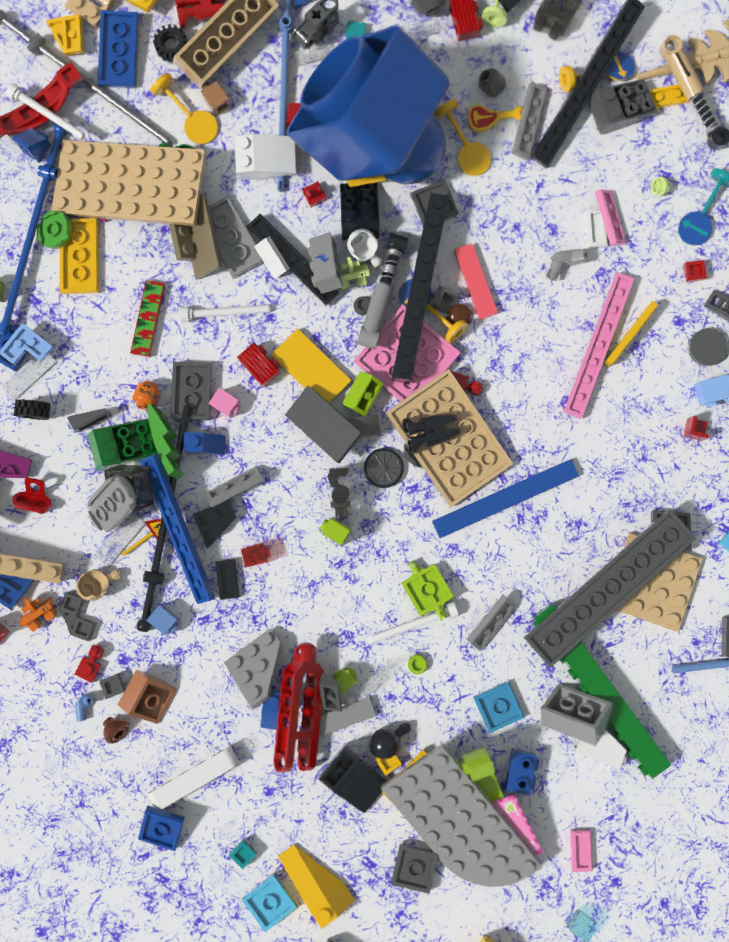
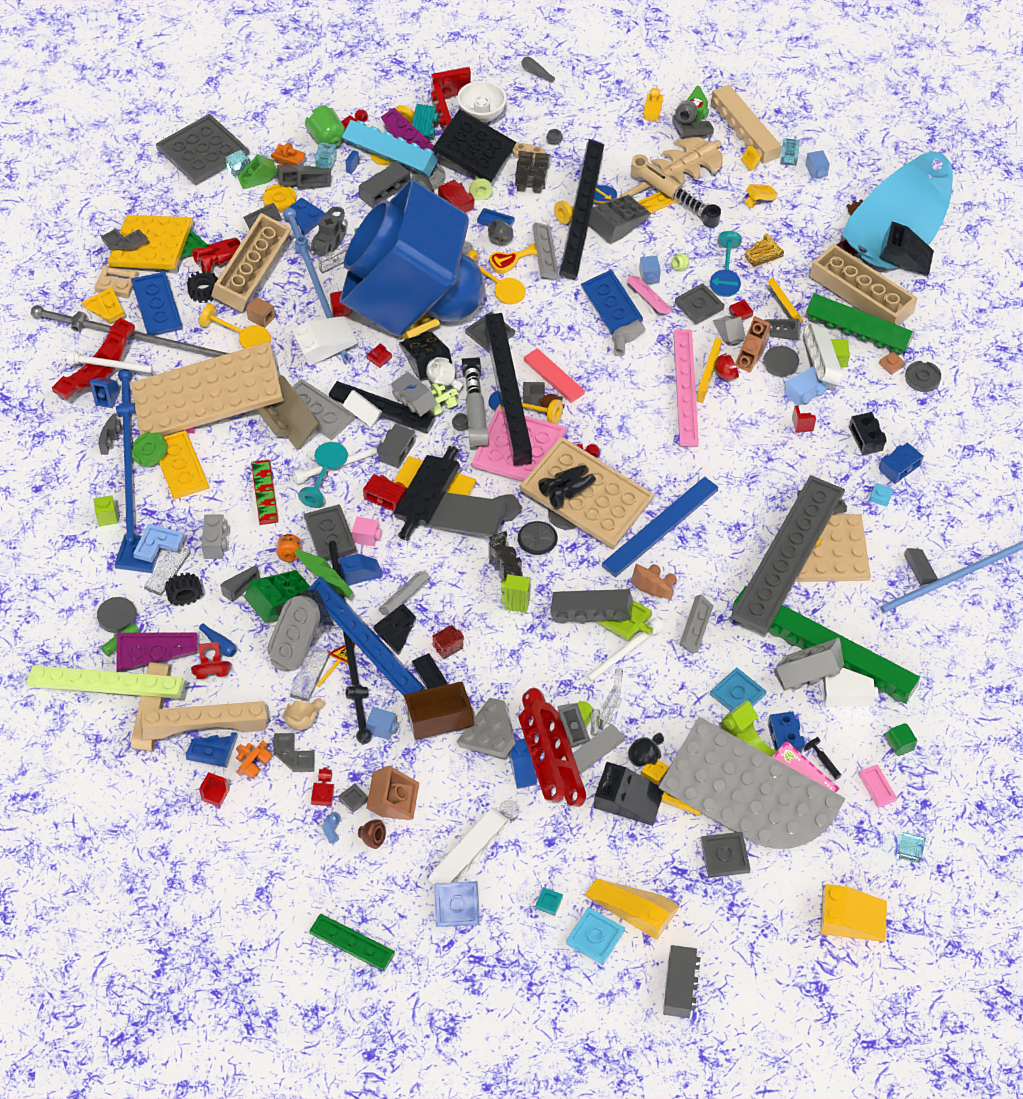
camera: 20 degrees left, 30 degrees down
lime brick [342,371,383,416] -> none
lime tile [408,654,427,674] -> none
none -> dark grey slope [98,414,122,455]
none -> blue piece [199,623,237,657]
none -> light grey brick [201,514,228,559]
none -> teal piece [298,442,348,508]
none -> green tile [309,913,395,972]
none -> dark grey brick [377,423,416,469]
none -> black plate [393,446,461,541]
none -> reddish brown piece [404,681,474,740]
none -> blue tile [477,208,515,226]
none -> dark grey brick [550,589,633,623]
none -> blue tile [581,269,643,335]
none -> nougat connector [631,564,677,600]
none -> medium blue brick [639,256,661,284]
none -> dark grey plate [675,283,725,324]
none -> light grey slope [713,316,745,344]
none -> red hair [715,353,739,381]
none -> nougat slope [735,316,771,373]
none -> black piece [804,737,842,780]
none -> green piece [885,723,918,756]

